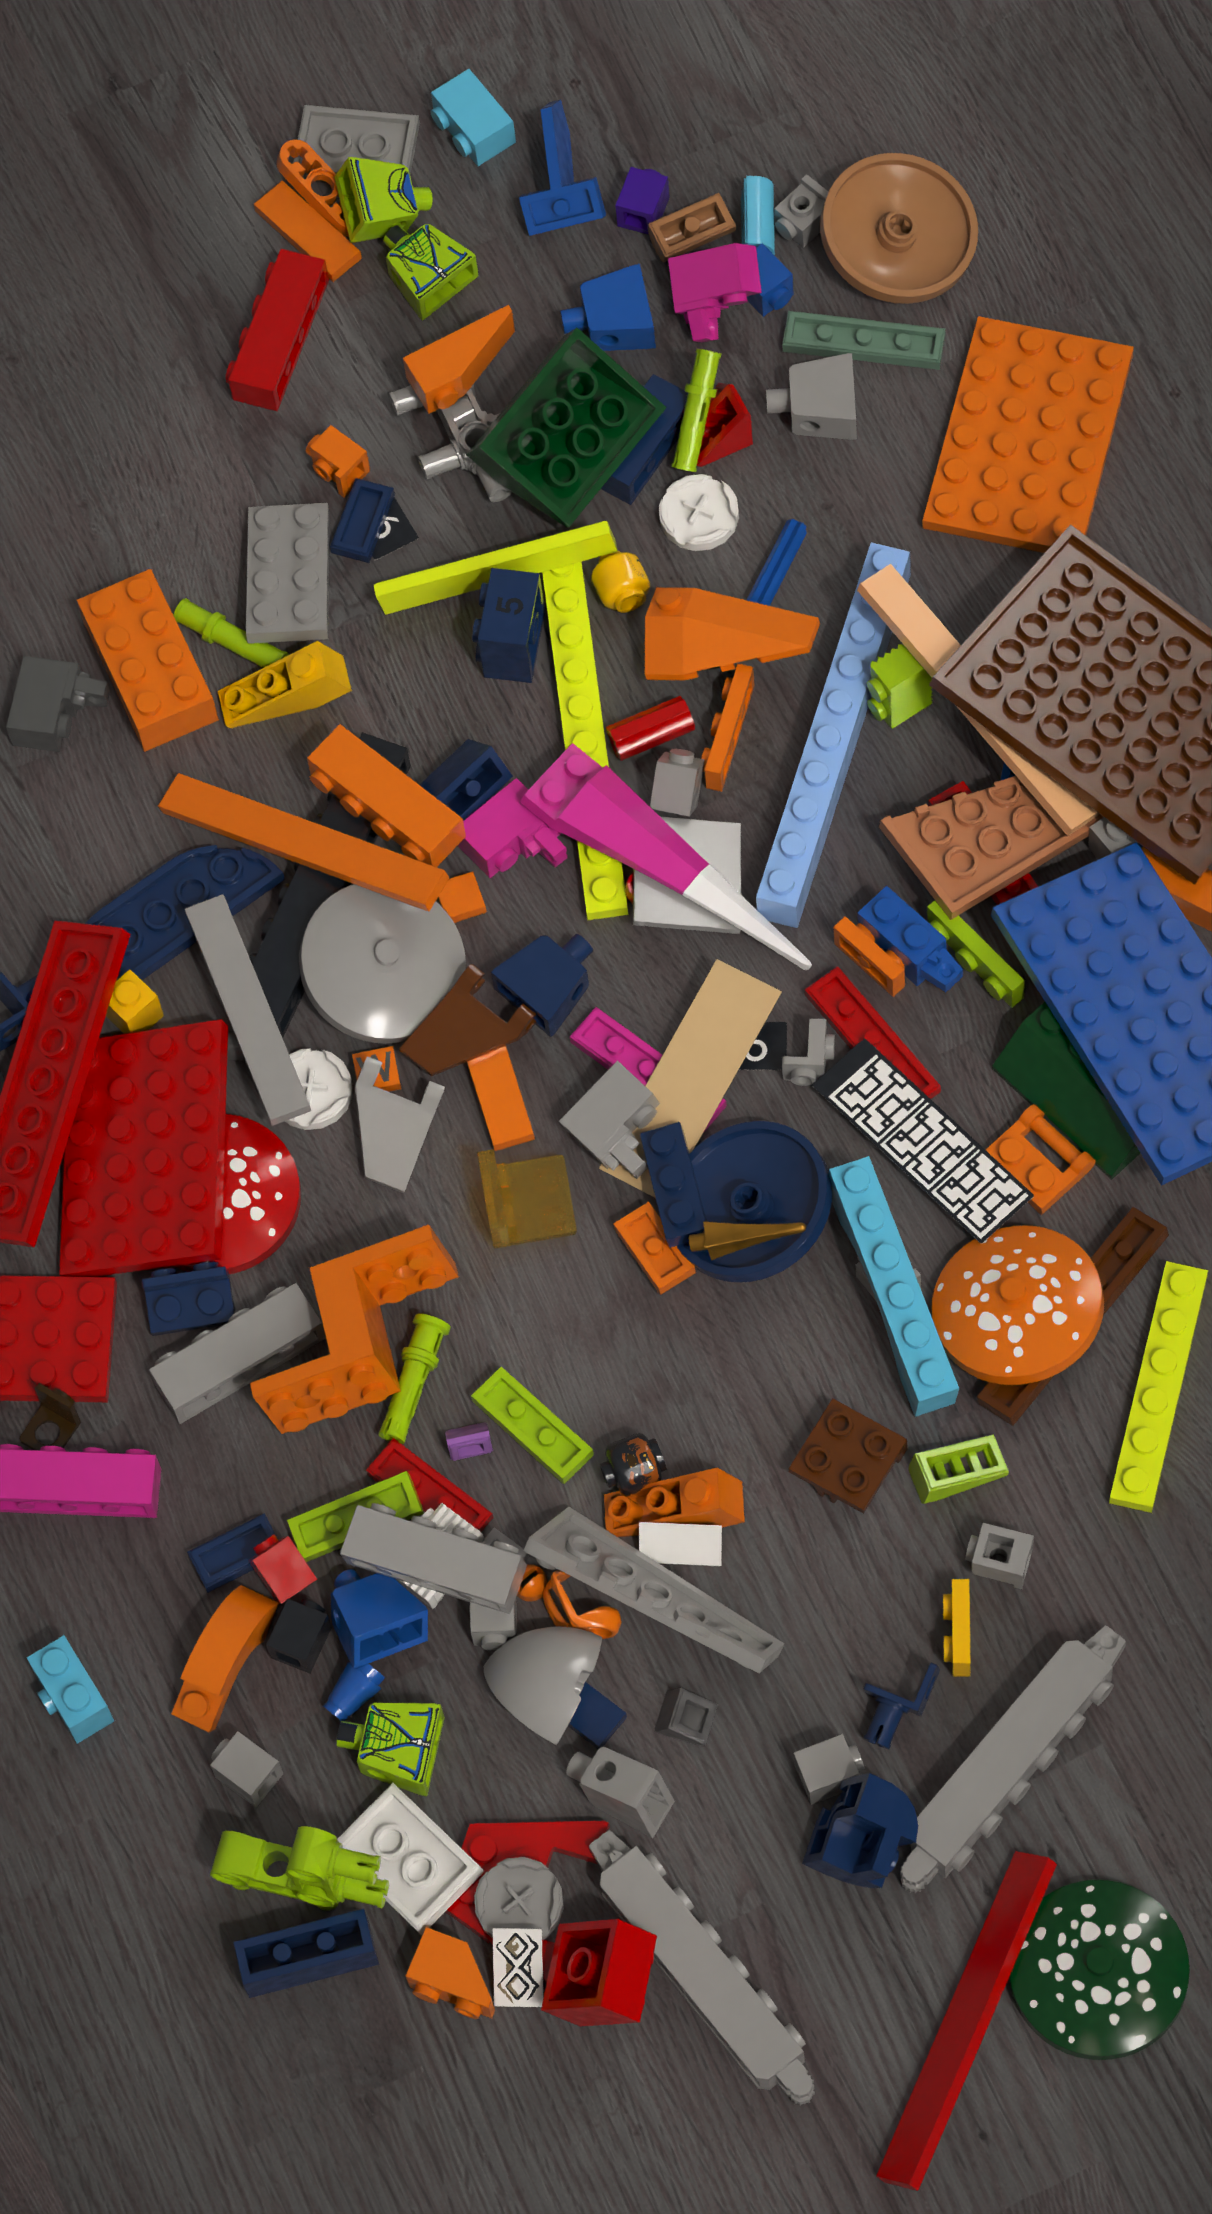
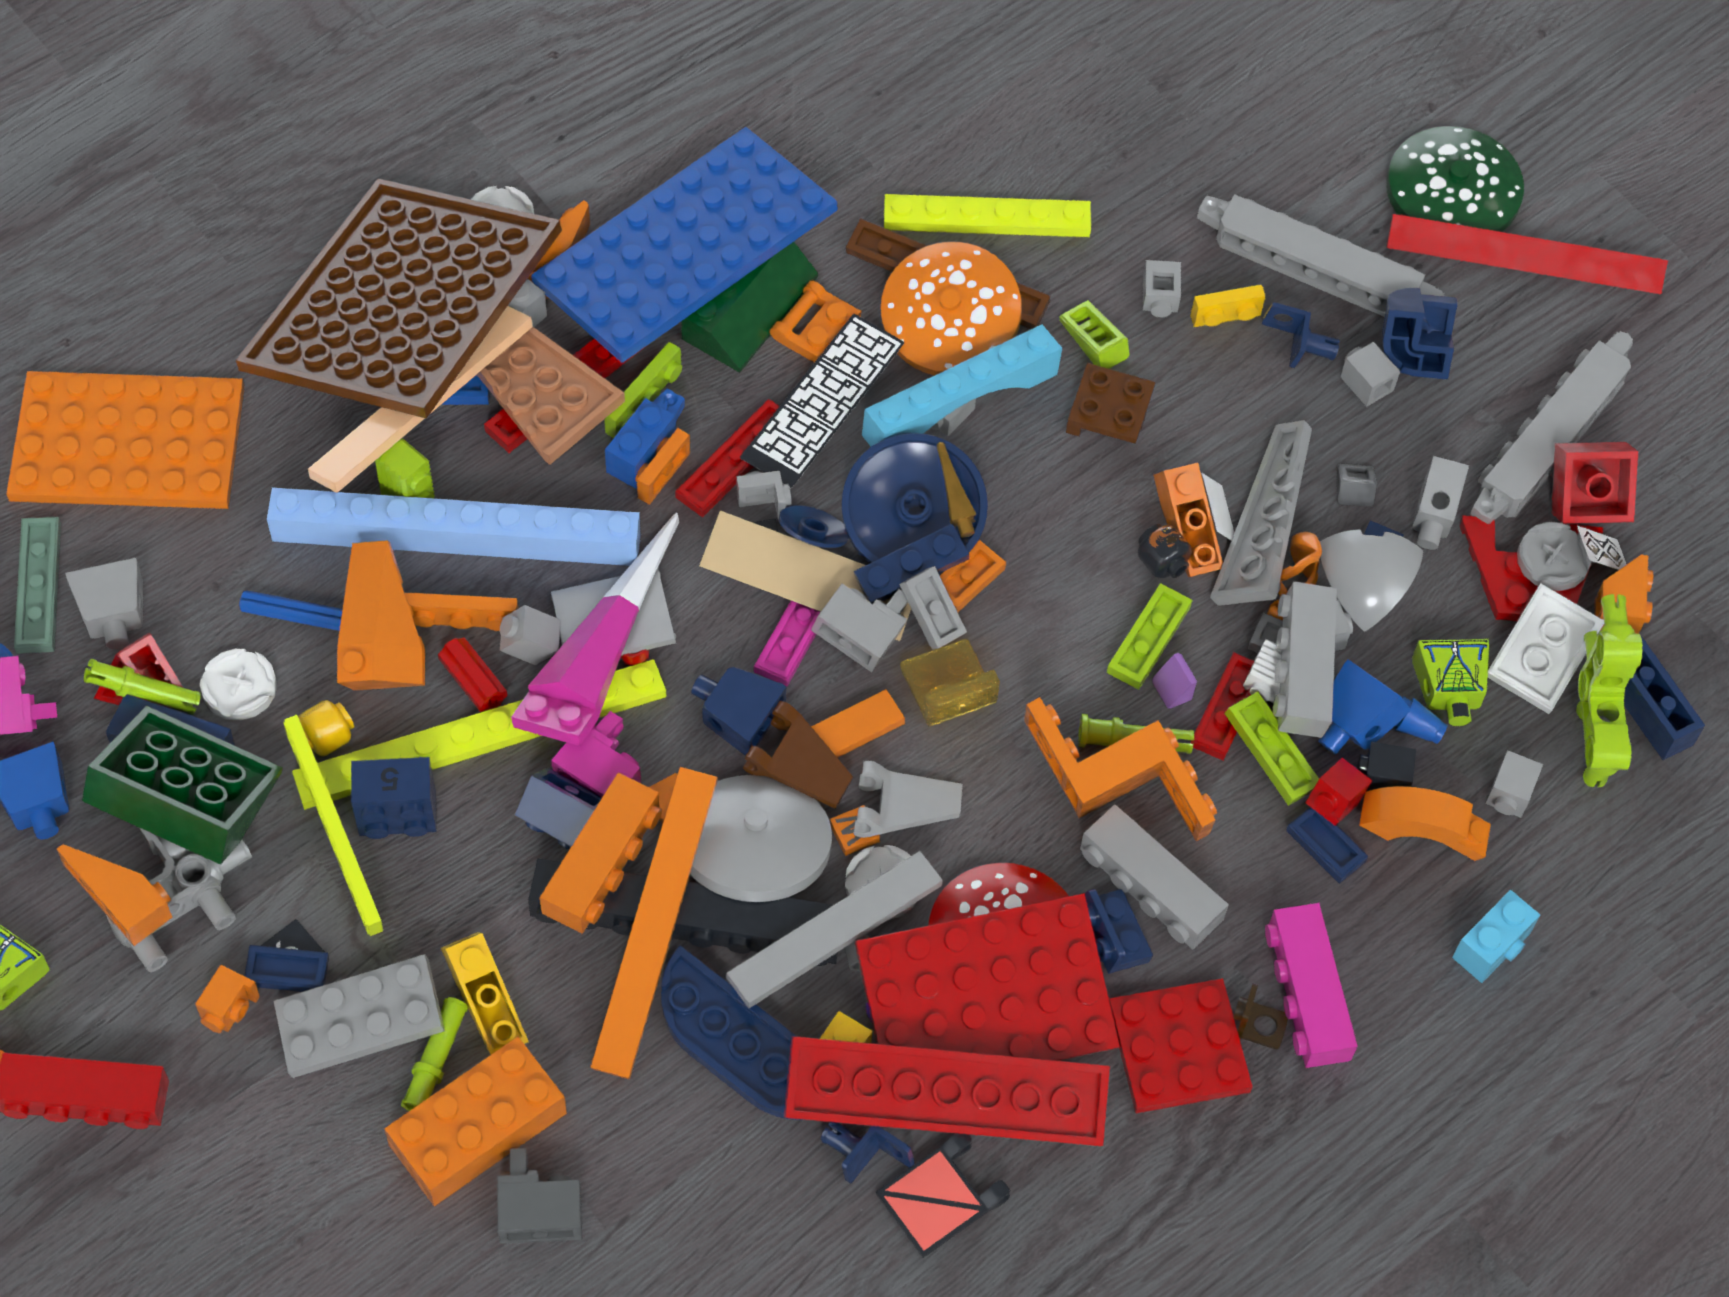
camera: 115 degrees left, 5 degrees down
none -> dark blue dish [779,505,849,548]
none -> light grey plate [899,566,967,650]

